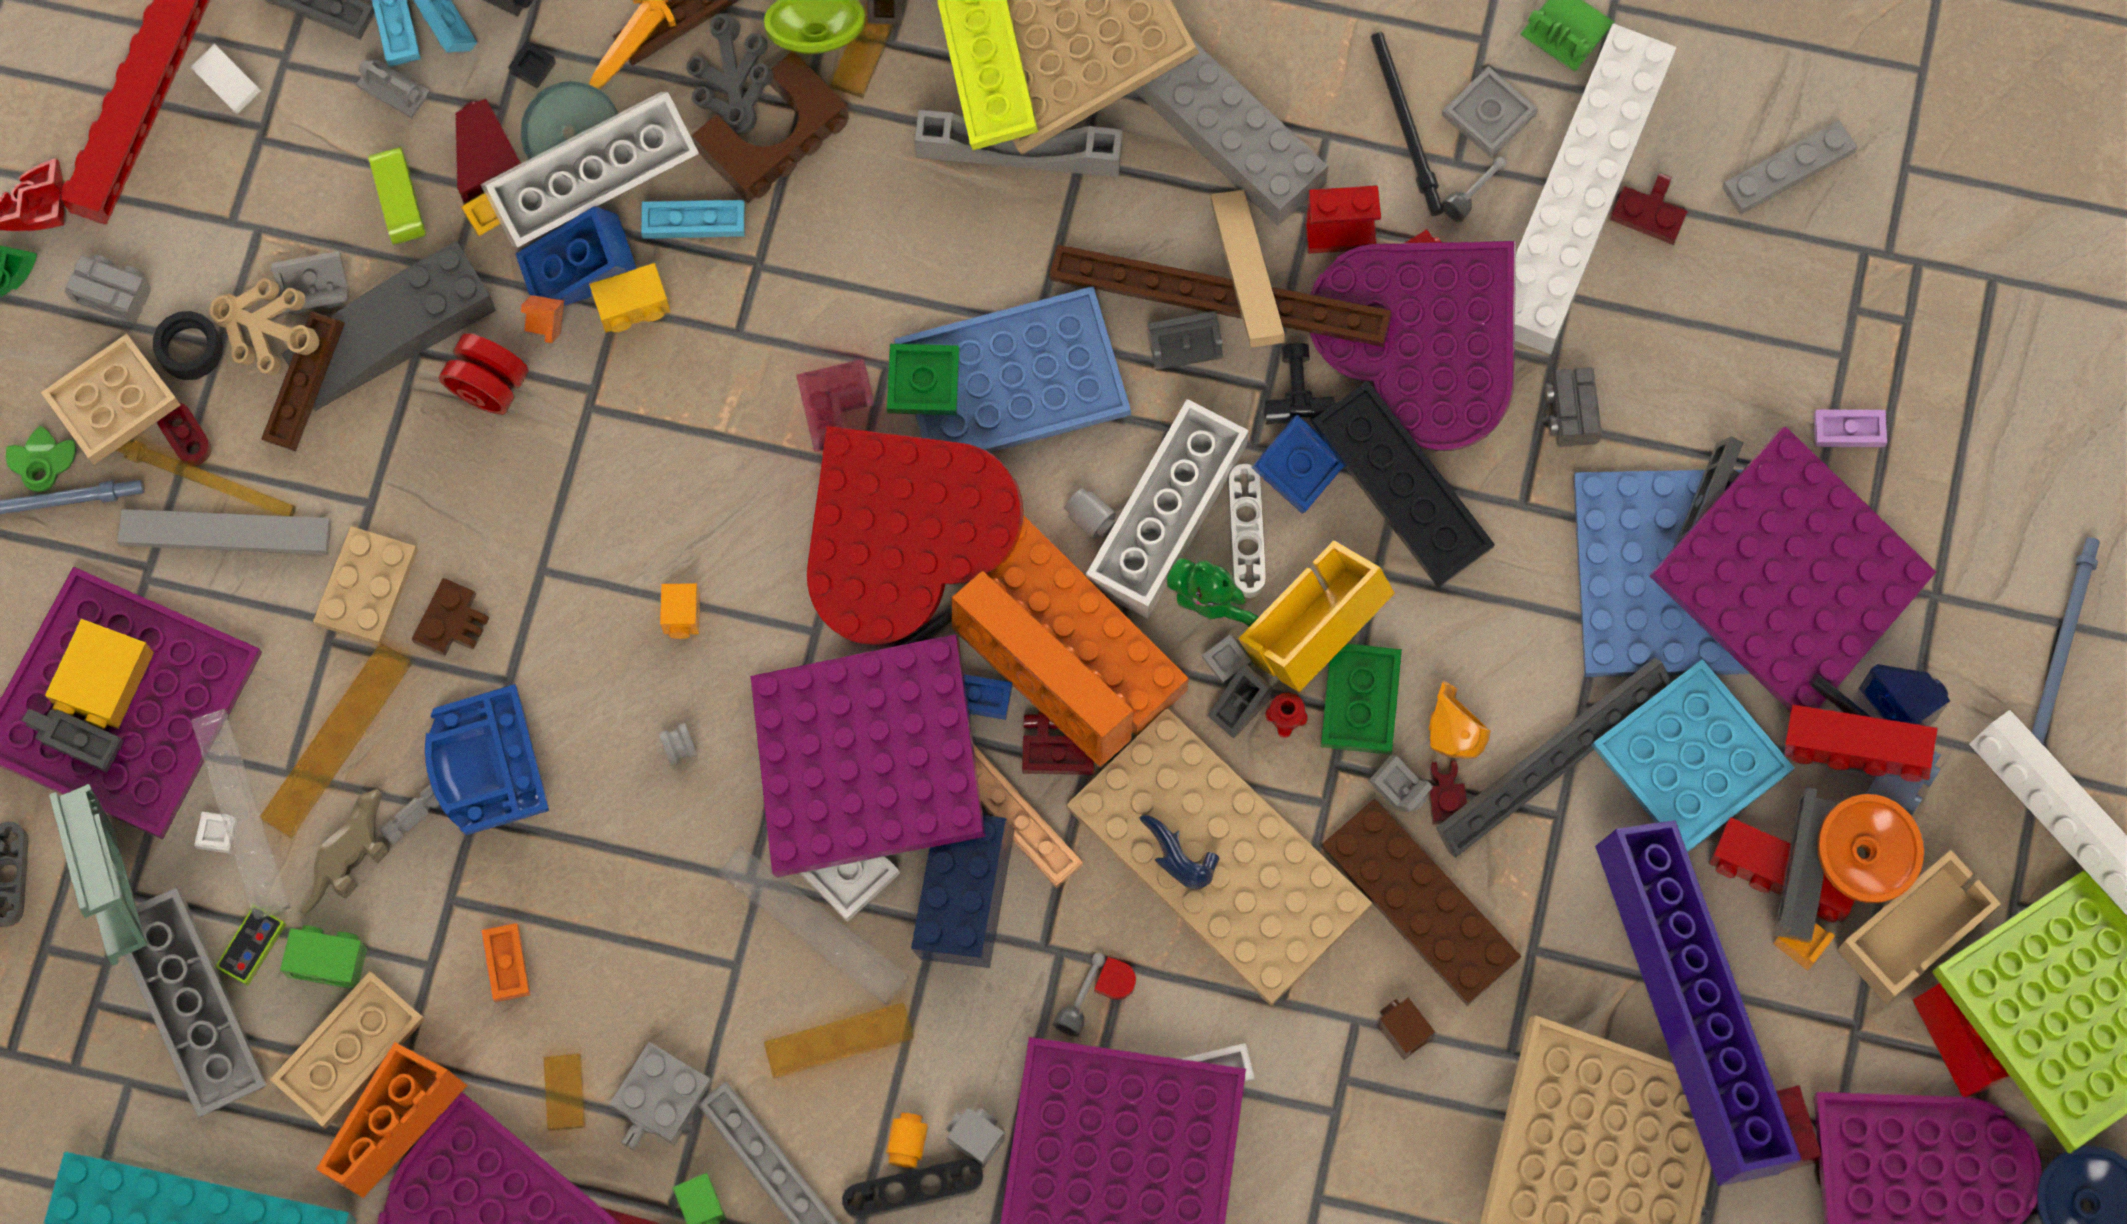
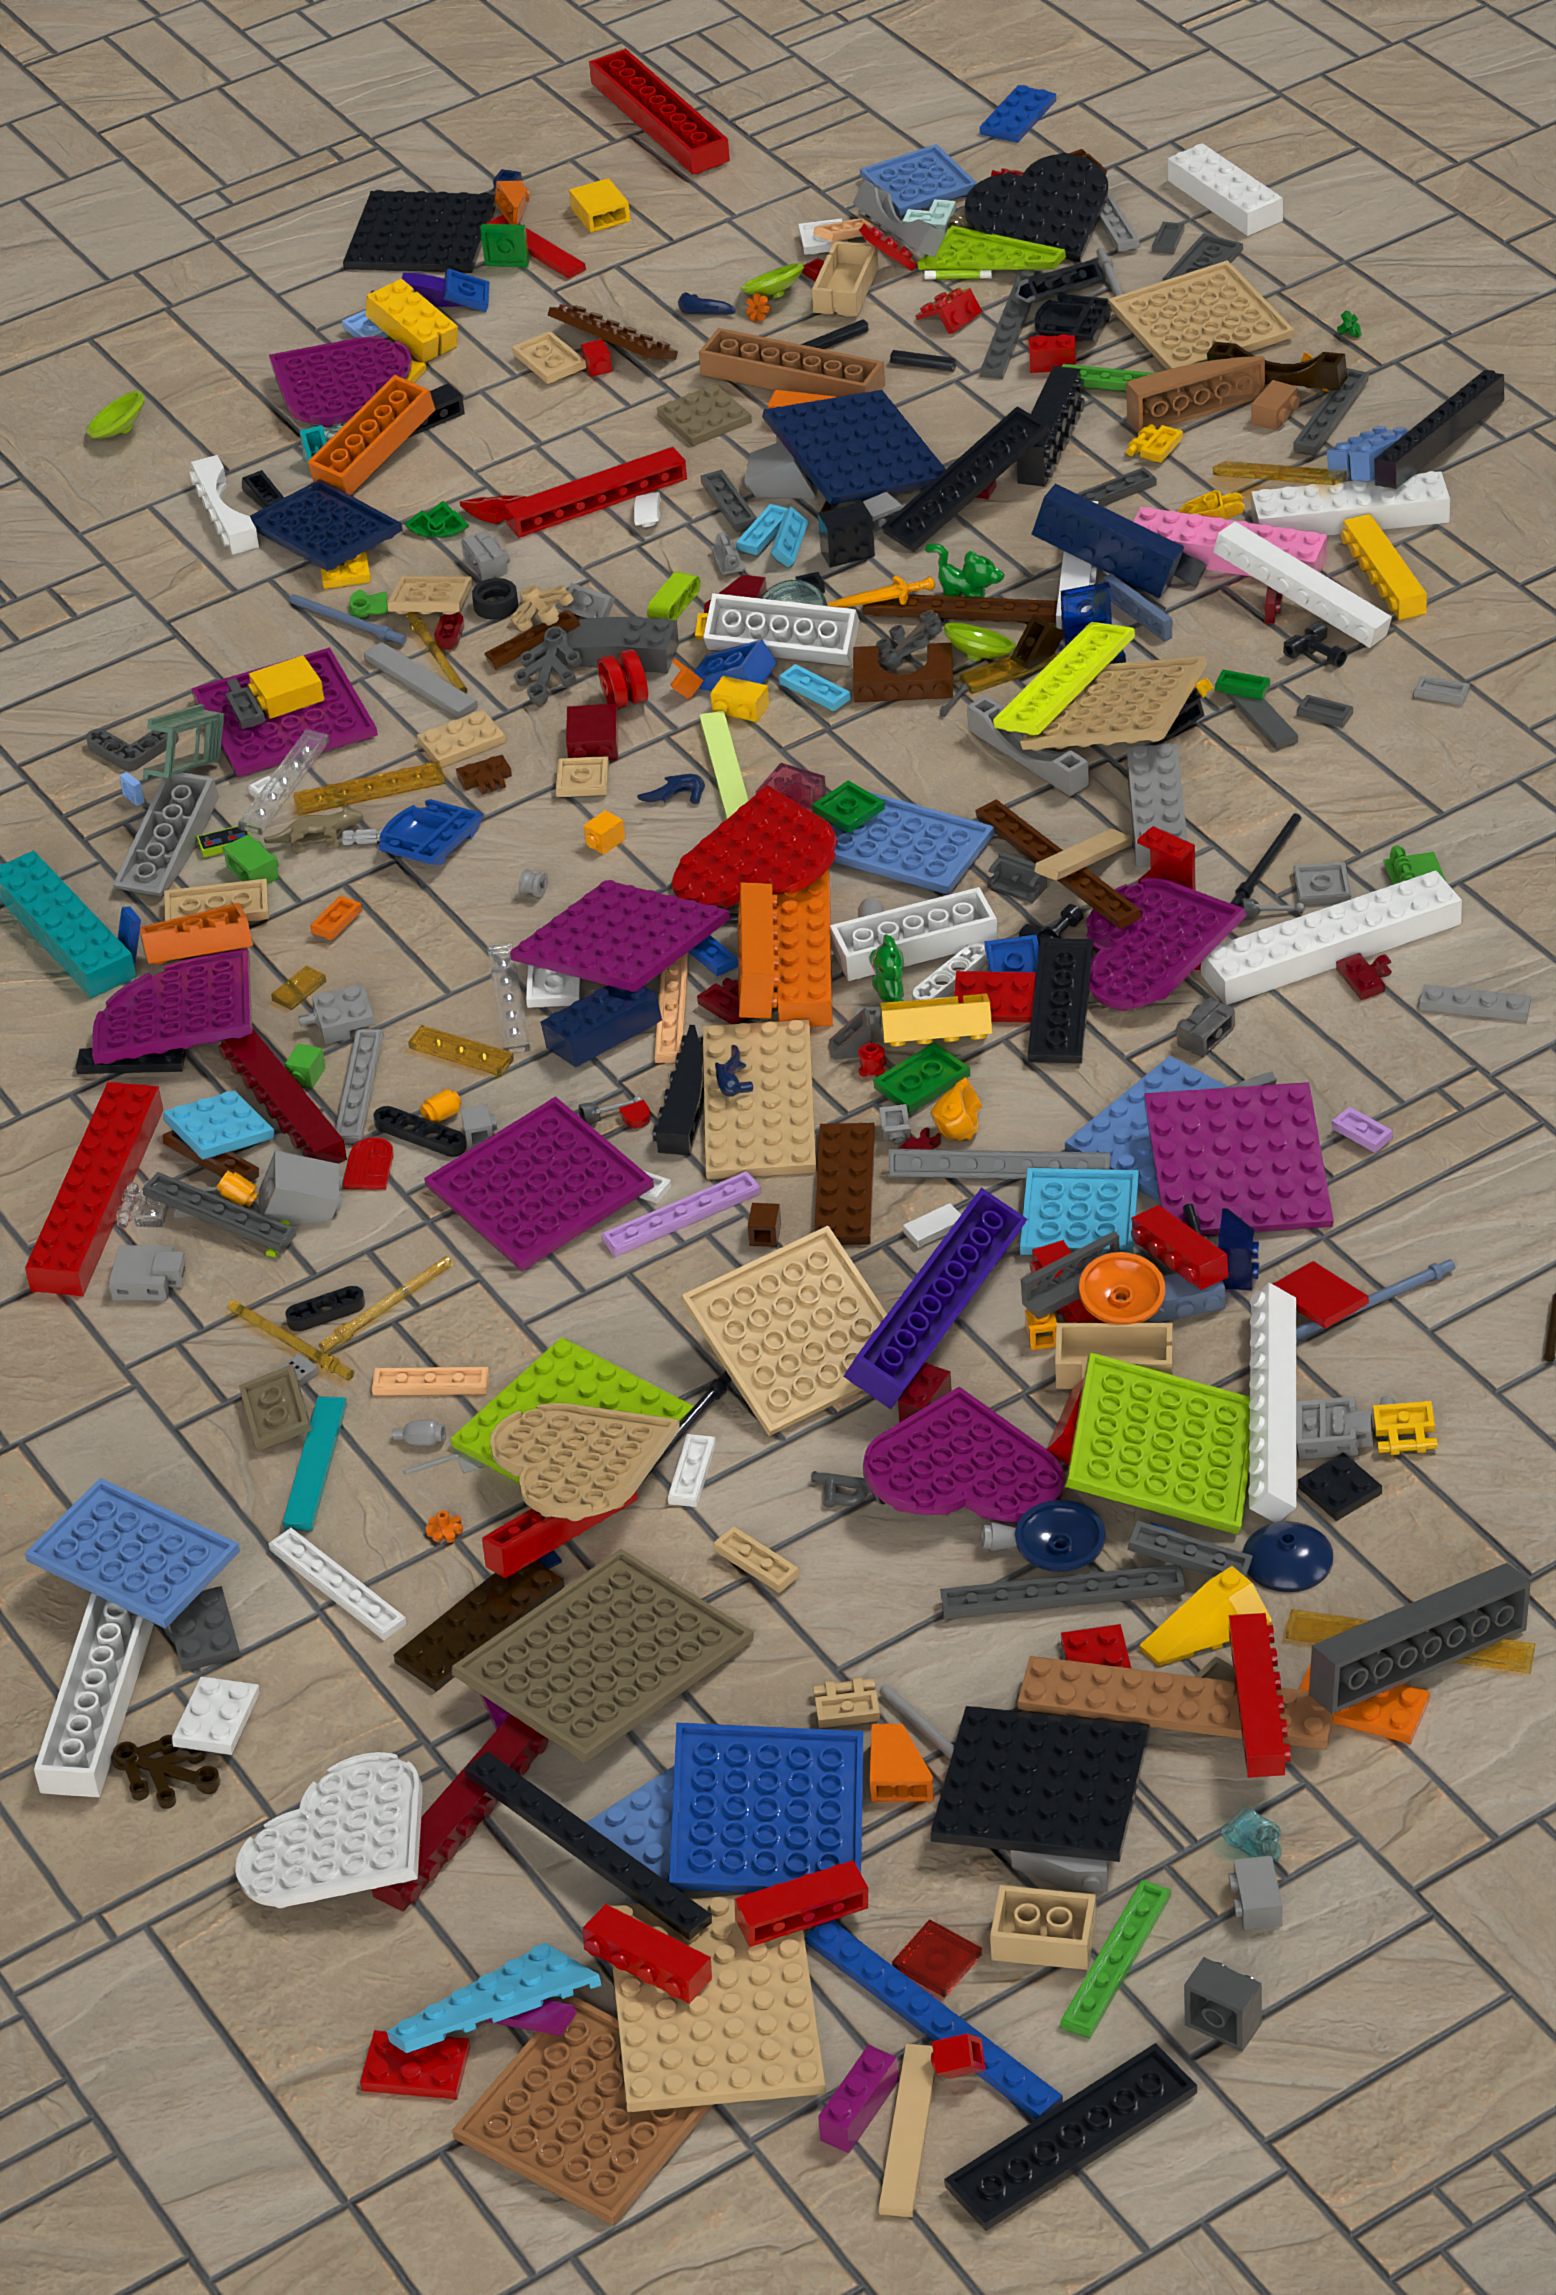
camera: 45 degrees right, 30 degrees down
none -> blue tile [118,906,141,964]
none -> light blue tile [119,772,145,806]
none -> dark grey plant [514,626,582,705]
none -> tan plate [556,757,609,797]
none -> dark red brick [566,703,619,760]
none -> lavender tile [601,1171,761,1257]
none -> dark blue piece [637,774,705,804]
none -> black slope [653,1025,704,1156]
none -> yellowish green tile [699,711,749,820]
none -> white tile [903,1203,961,1248]
none -> dark grey hinge [940,684,969,716]
none -> red plate [954,971,1036,1023]
none -> red tile [1273,1261,1369,1329]

